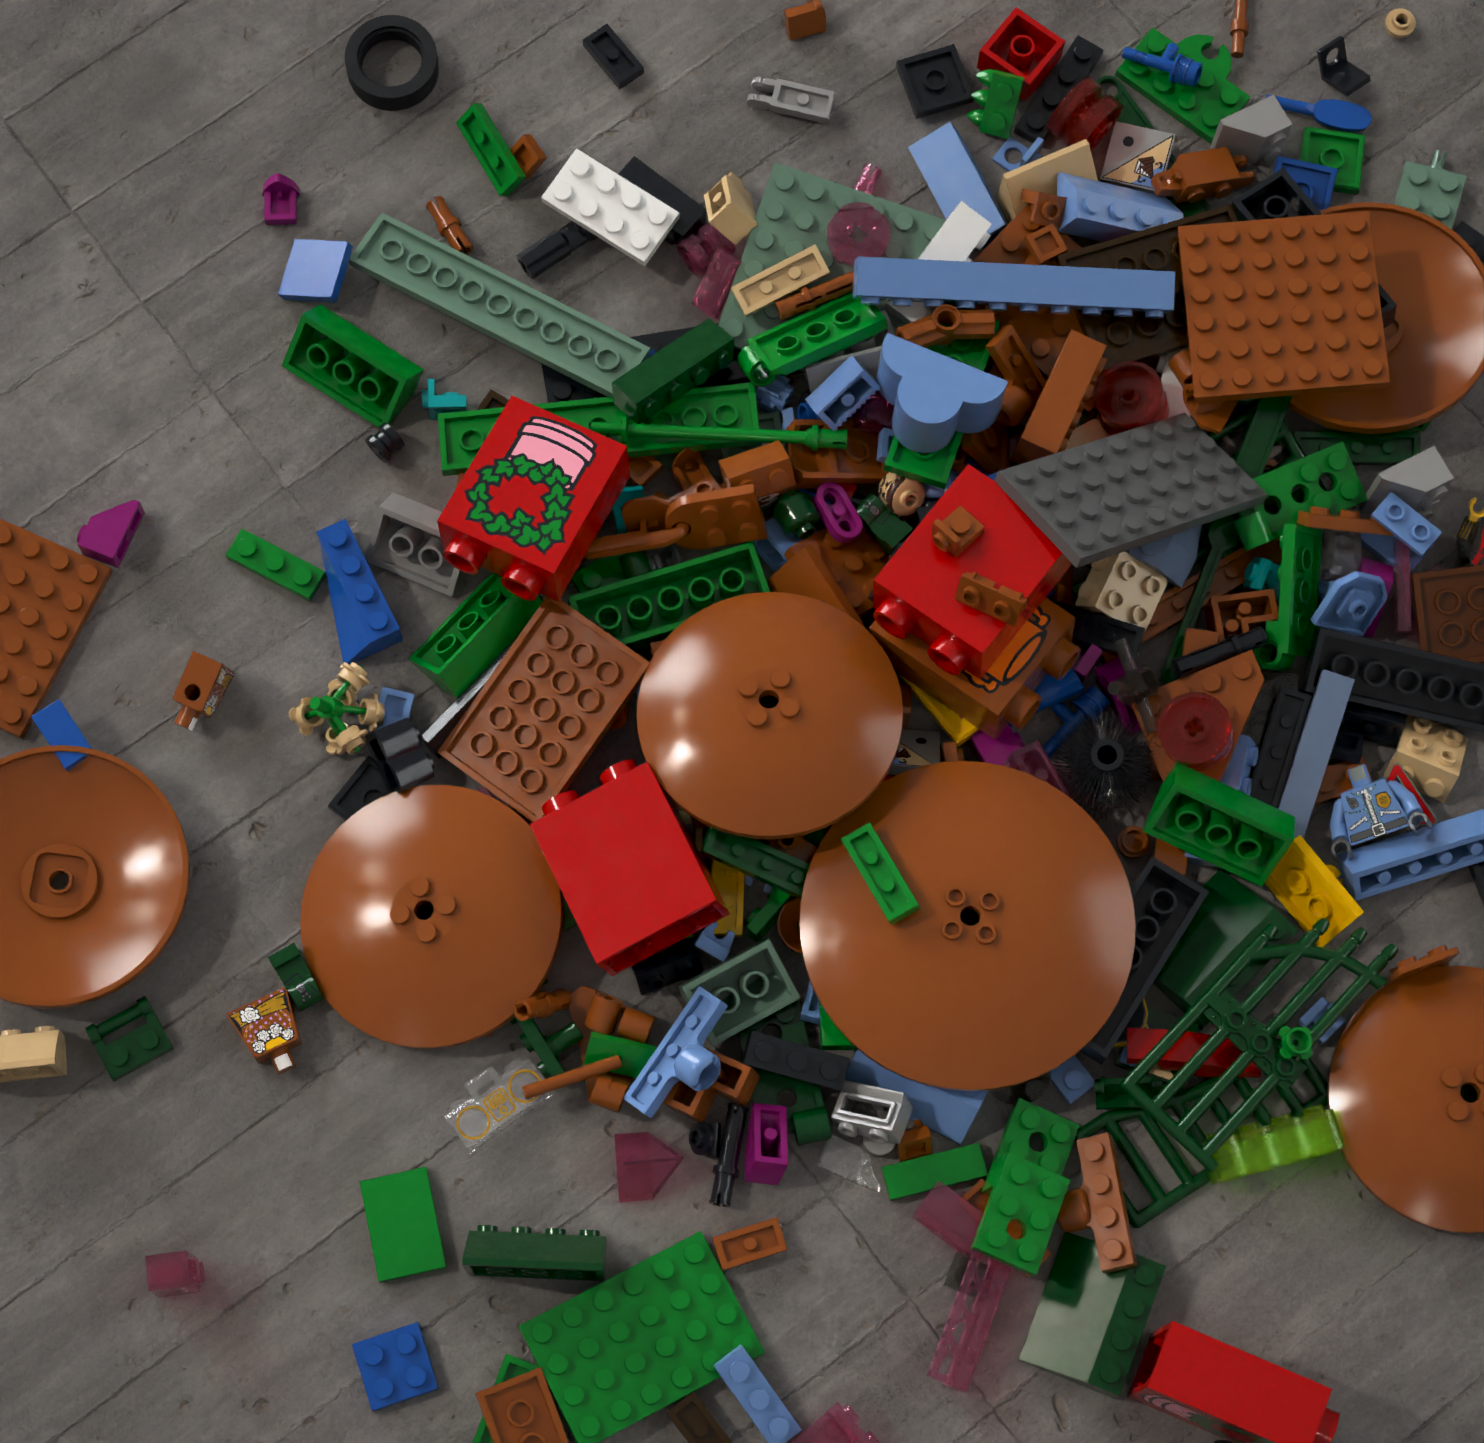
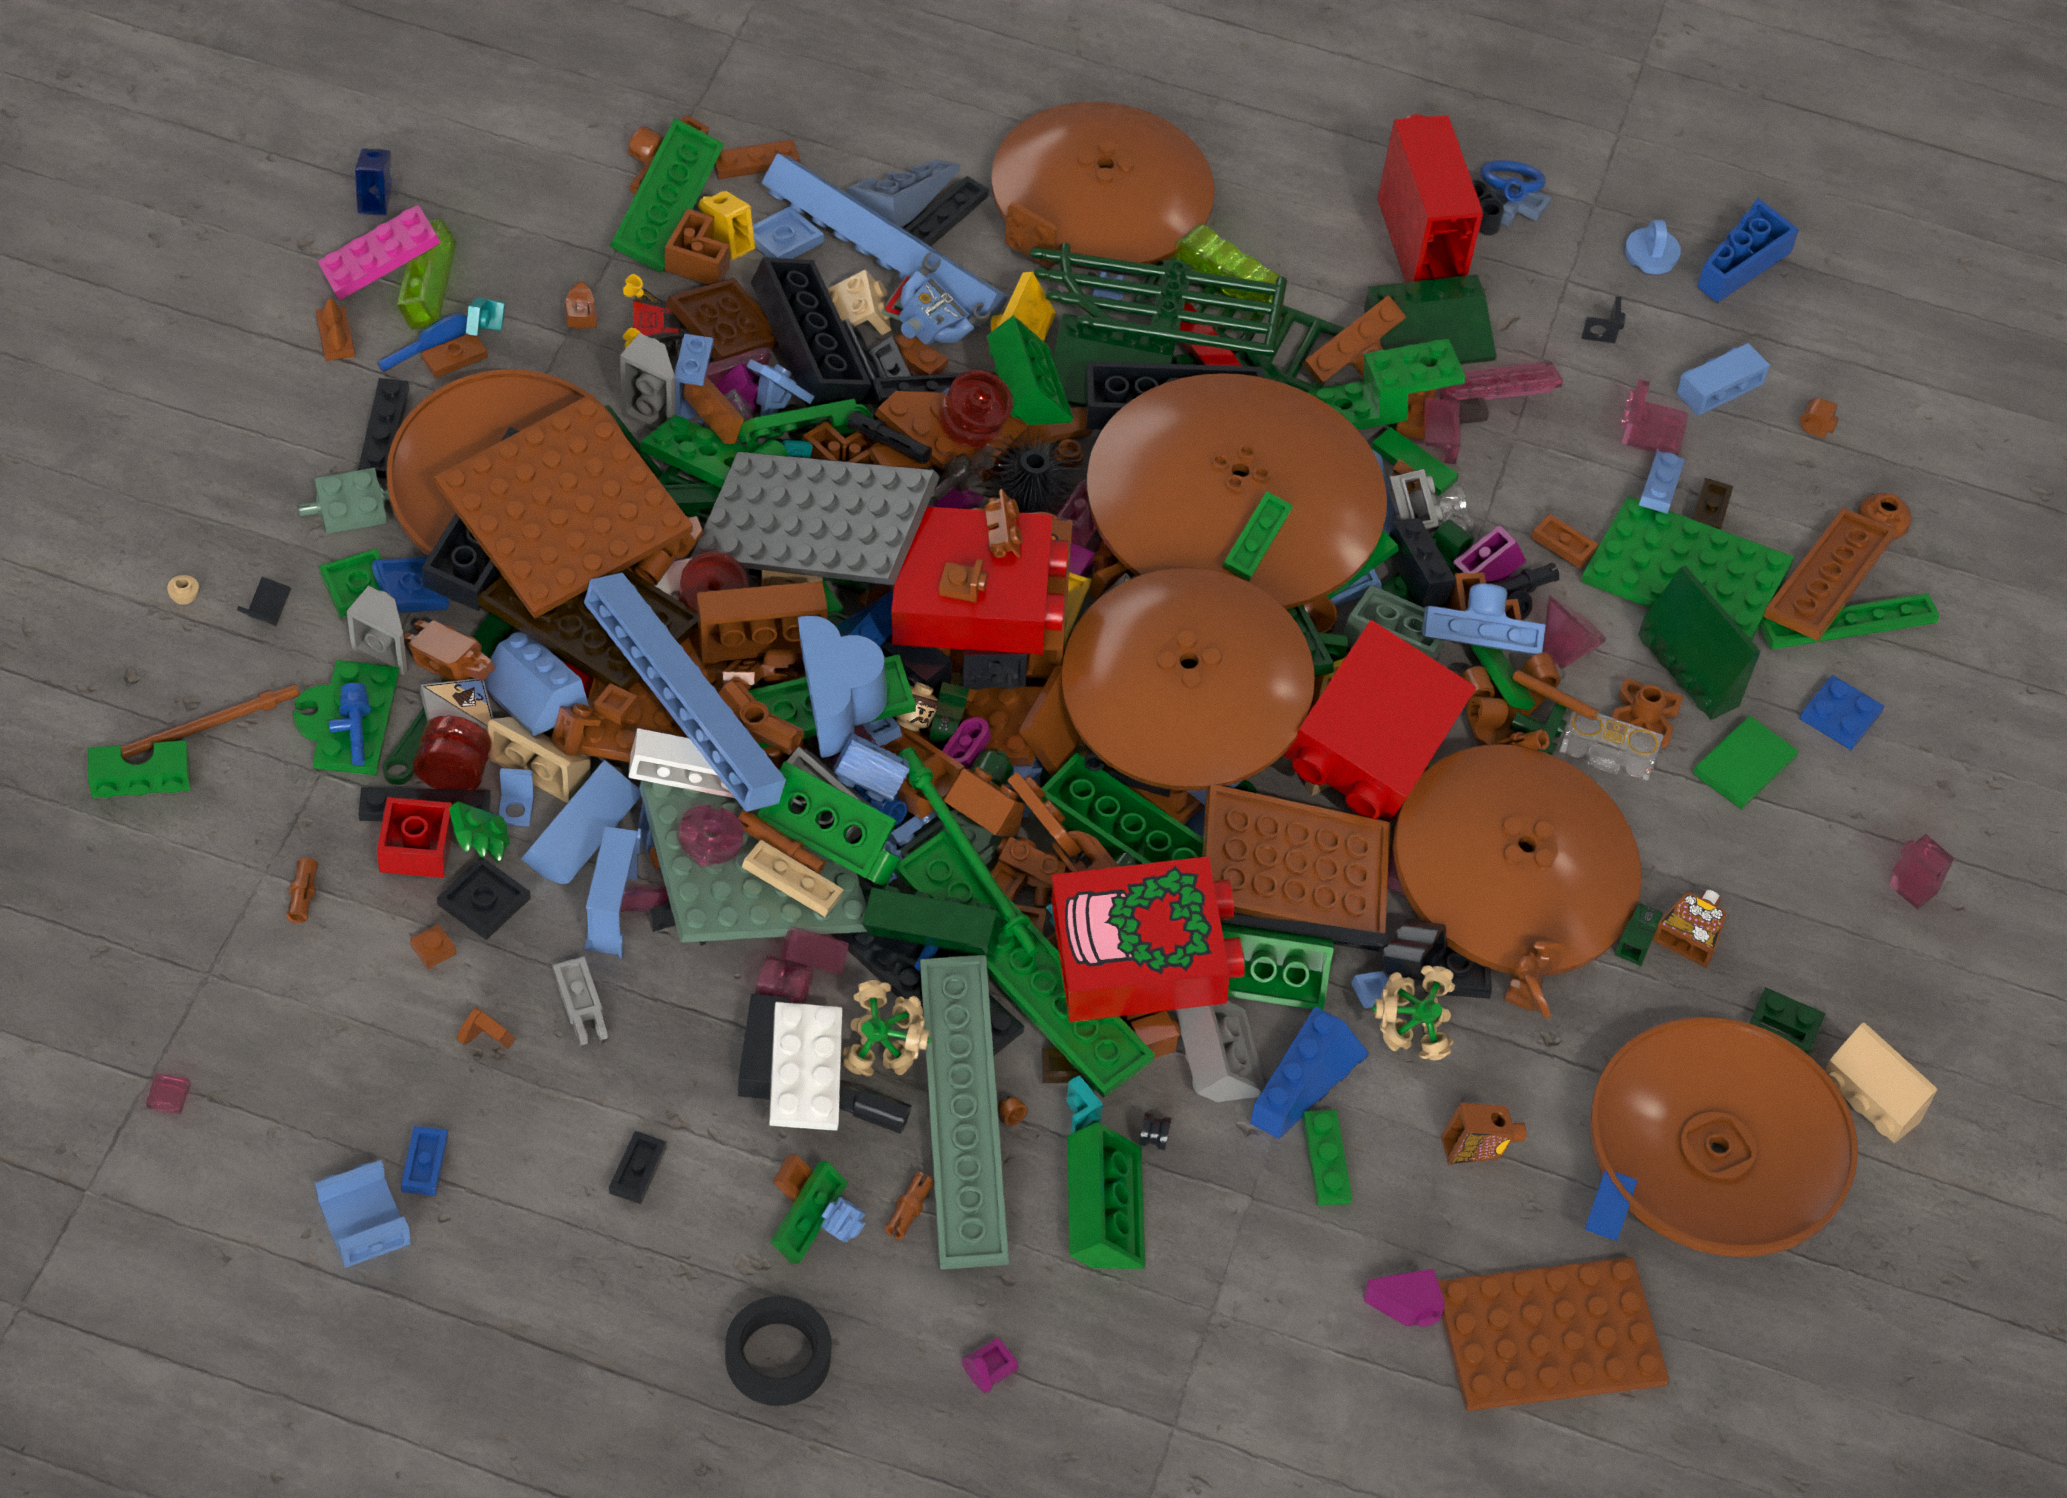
camera: 125 degrees left, 20 degrees down
tile [278,239,353,303] -> none
tan hinge [704,172,758,245] -> none
blue piece [1265,94,1371,132] -> none
sand blue tile [1277,669,1355,839] -> none
green plate [1278,1026,1312,1060] -> none
none -> dark orange plate [410,924,456,969]
none -> medium blue piece [584,826,642,959]
none -> medium blue gear [821,1197,866,1242]
none -> tan plant [842,980,931,1076]
none -> dark orange hinge [998,1096,1027,1126]
none -> dark orange animal [1504,940,1570,1018]
none -> dark orange plant [1608,678,1683,748]

